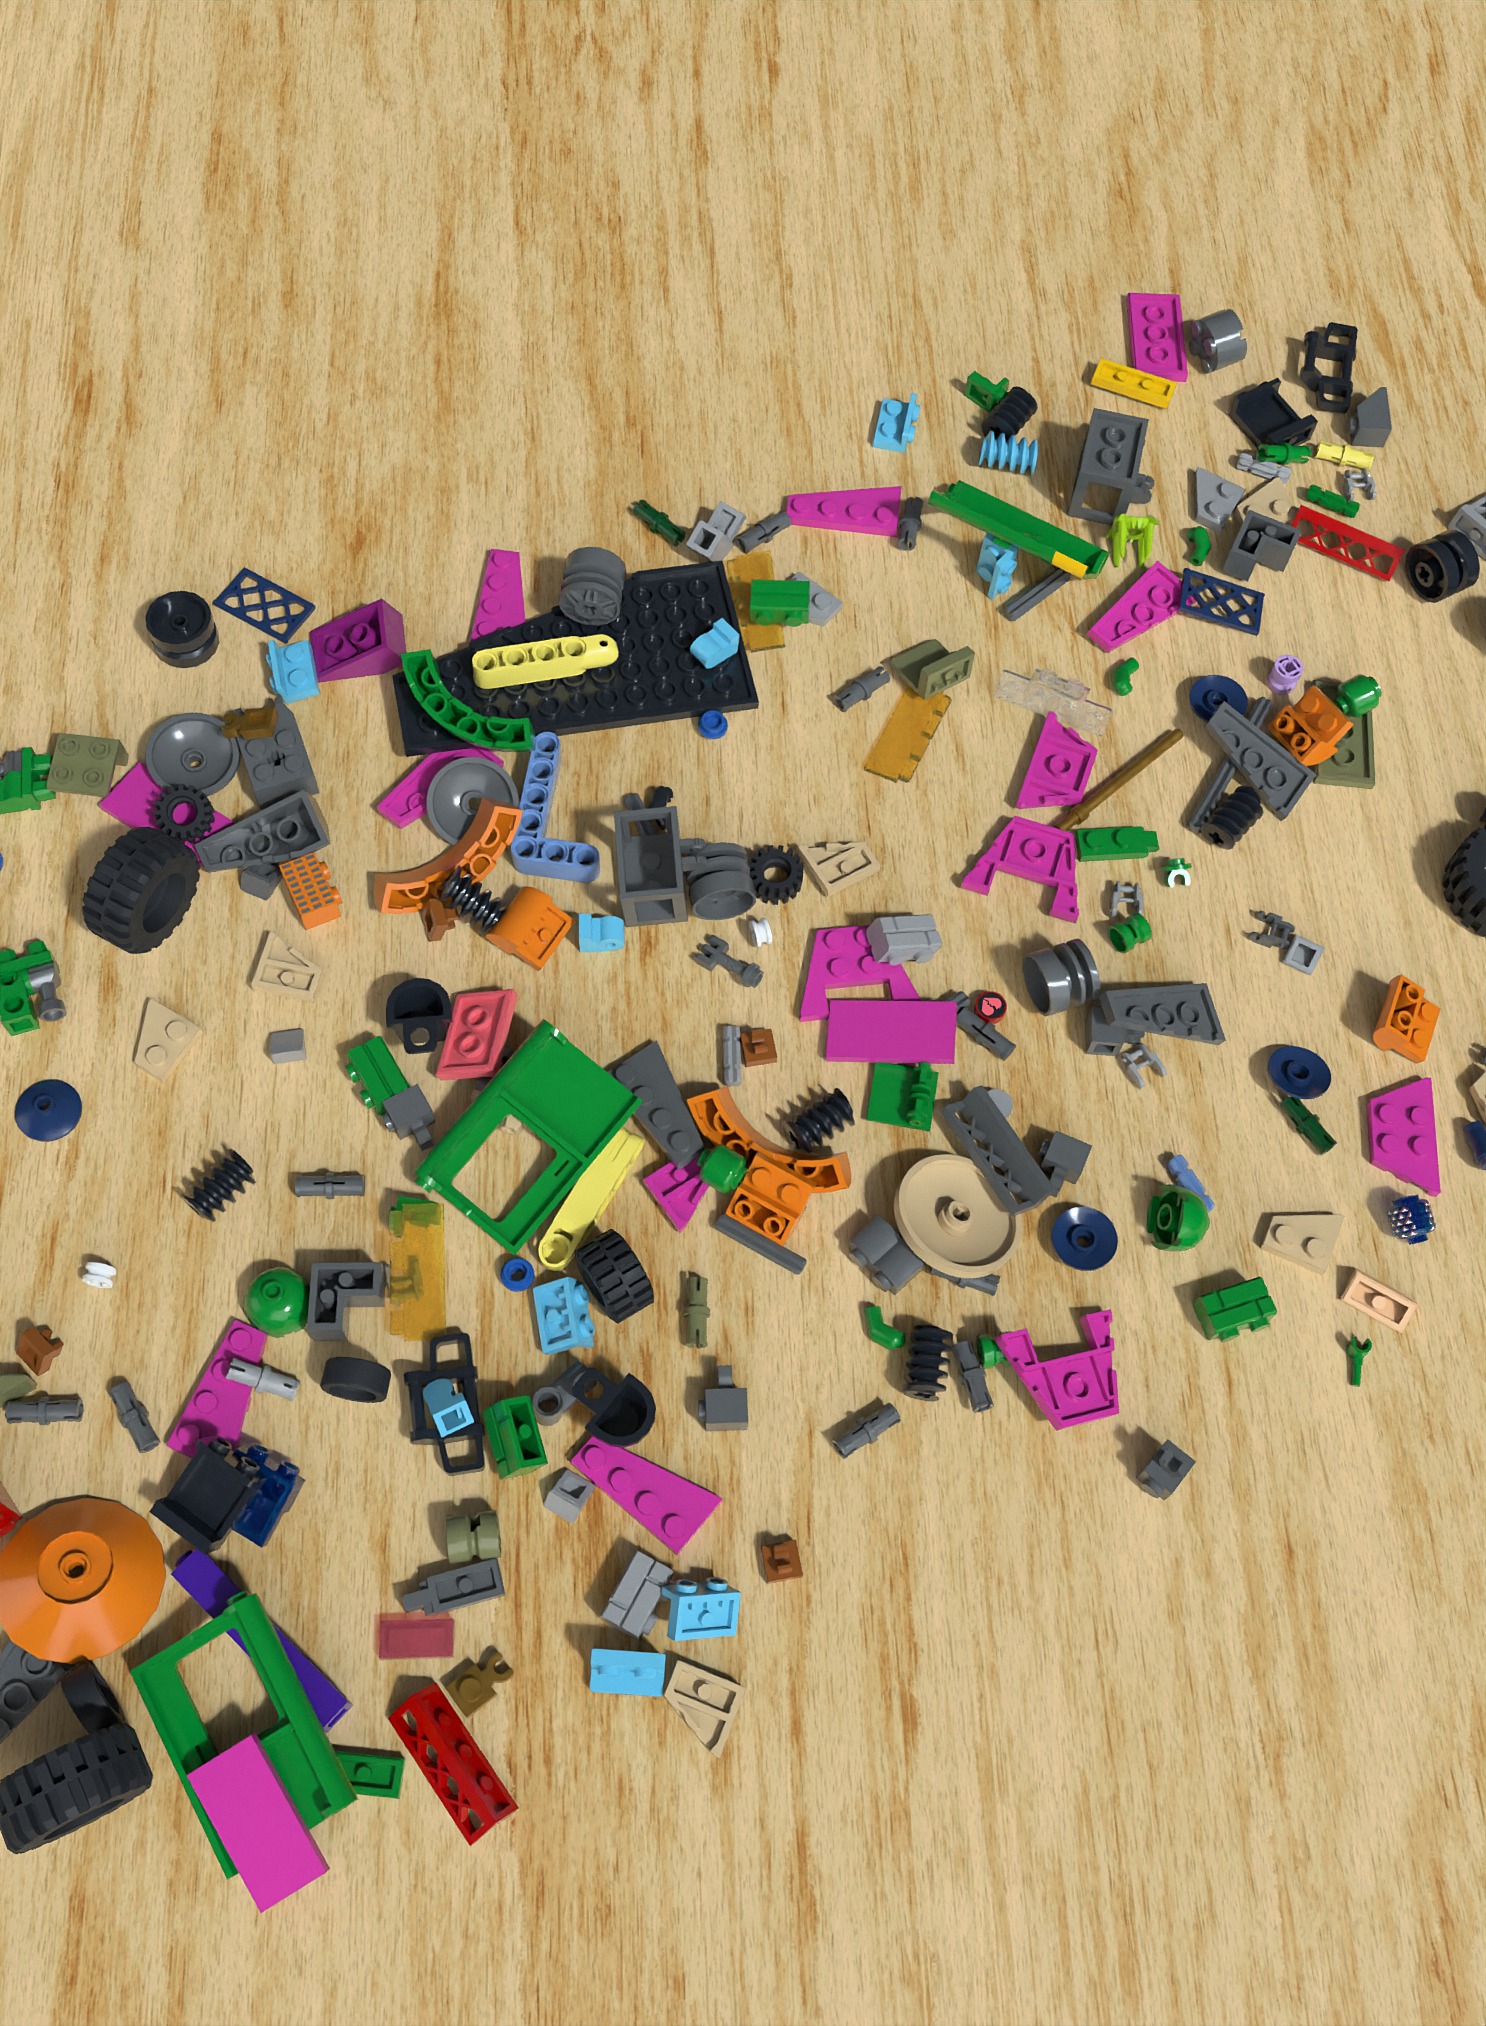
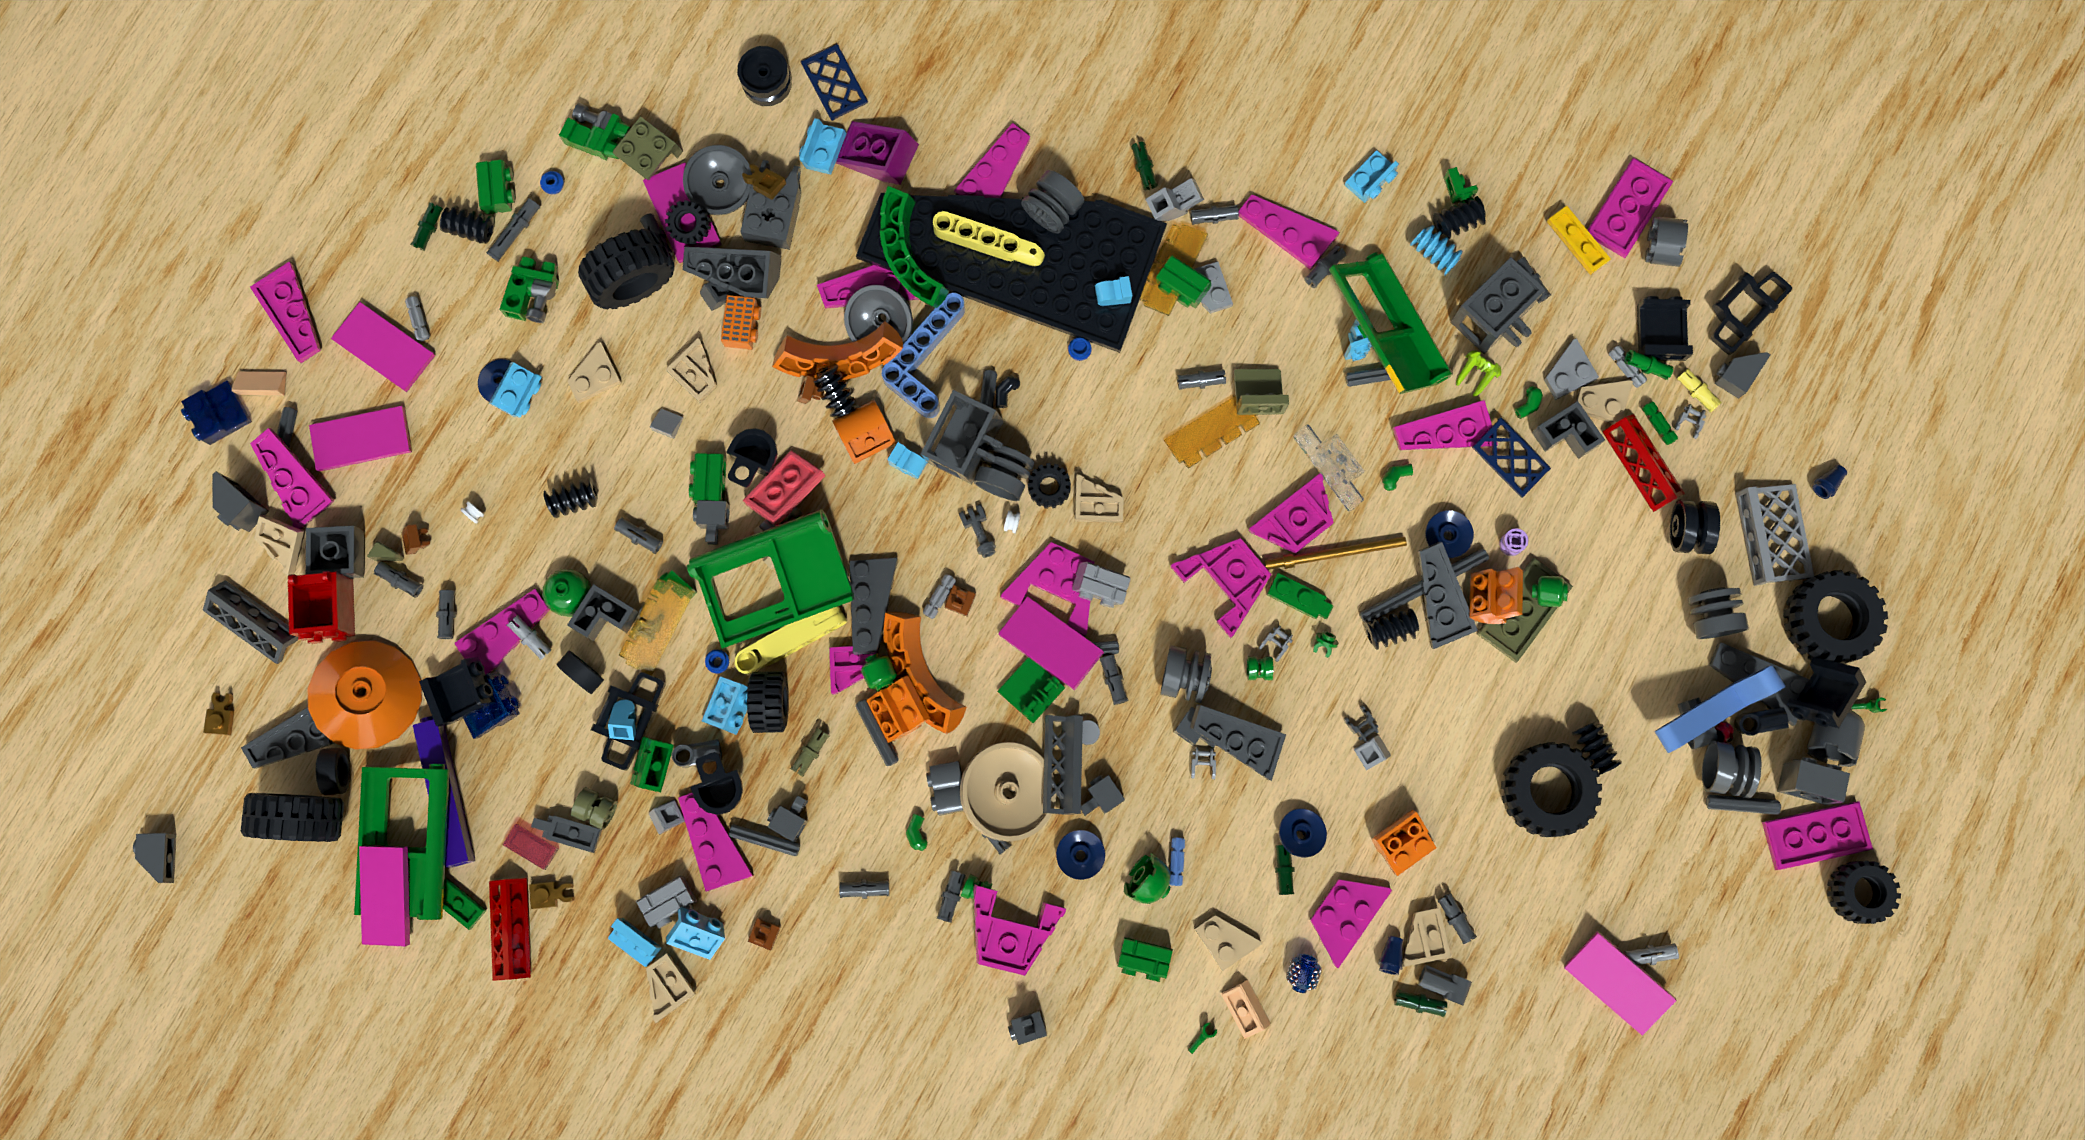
camera: 40 degrees right, 15 degrees up
black piece [782,1088,855,1153] -> none
black piece [902,1325,954,1402] -> none
tile [974,991,1007,1024] -> none
none -> medium azure bracket [489,362,542,418]
none -> dark grey axle [729,824,800,856]

